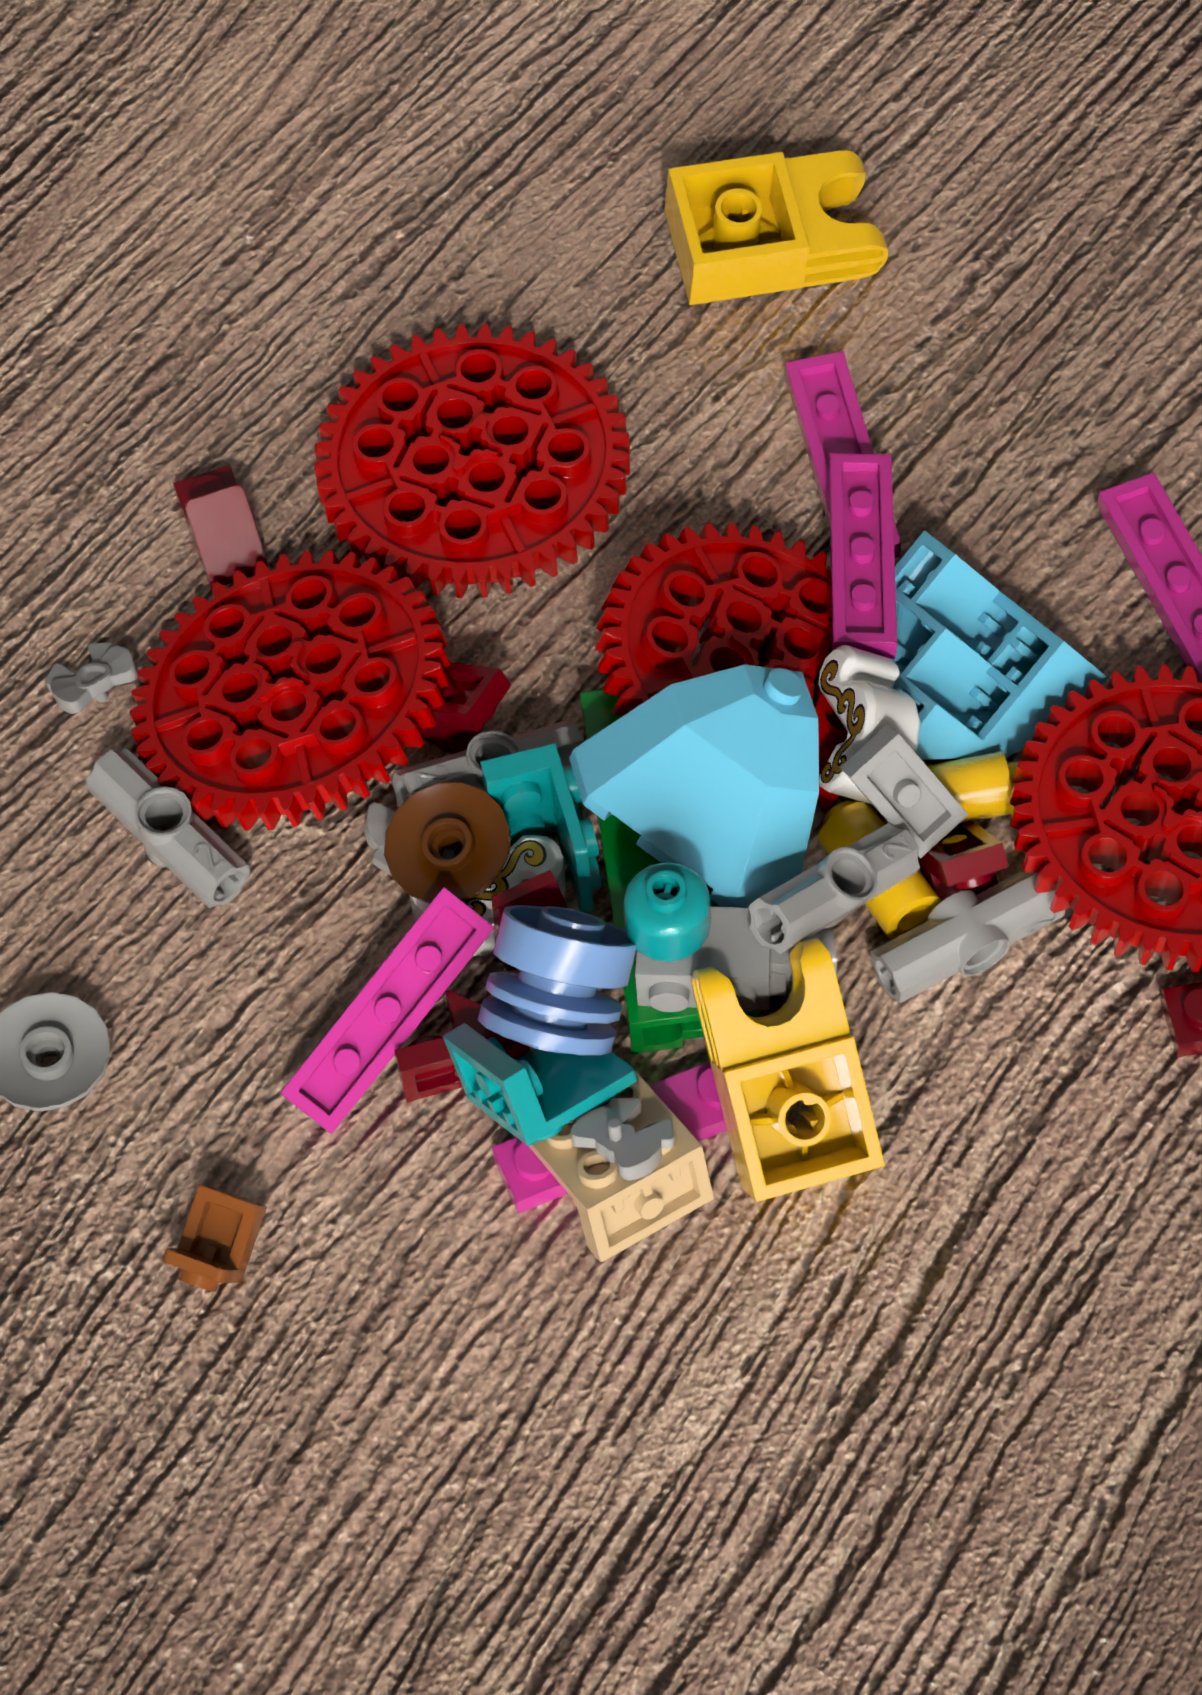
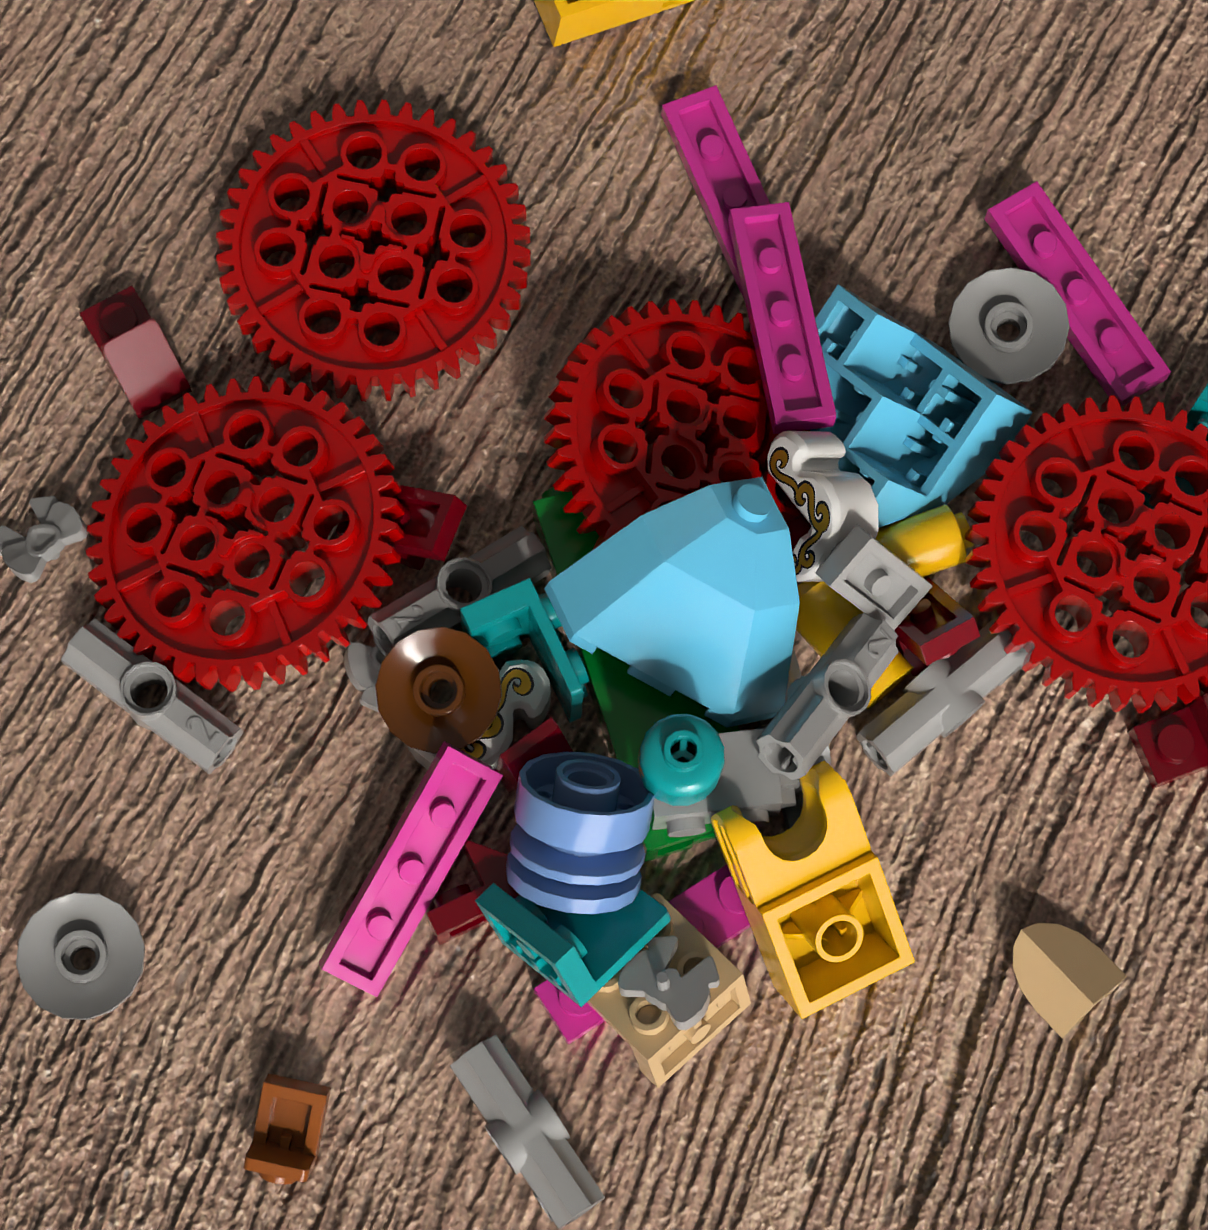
camera: 20 degrees left, 15 degrees up
none -> light grey piece [450,1034,605,1230]
none -> light grey dish [948,267,1070,385]
none -> tan brick [1013,923,1127,1038]

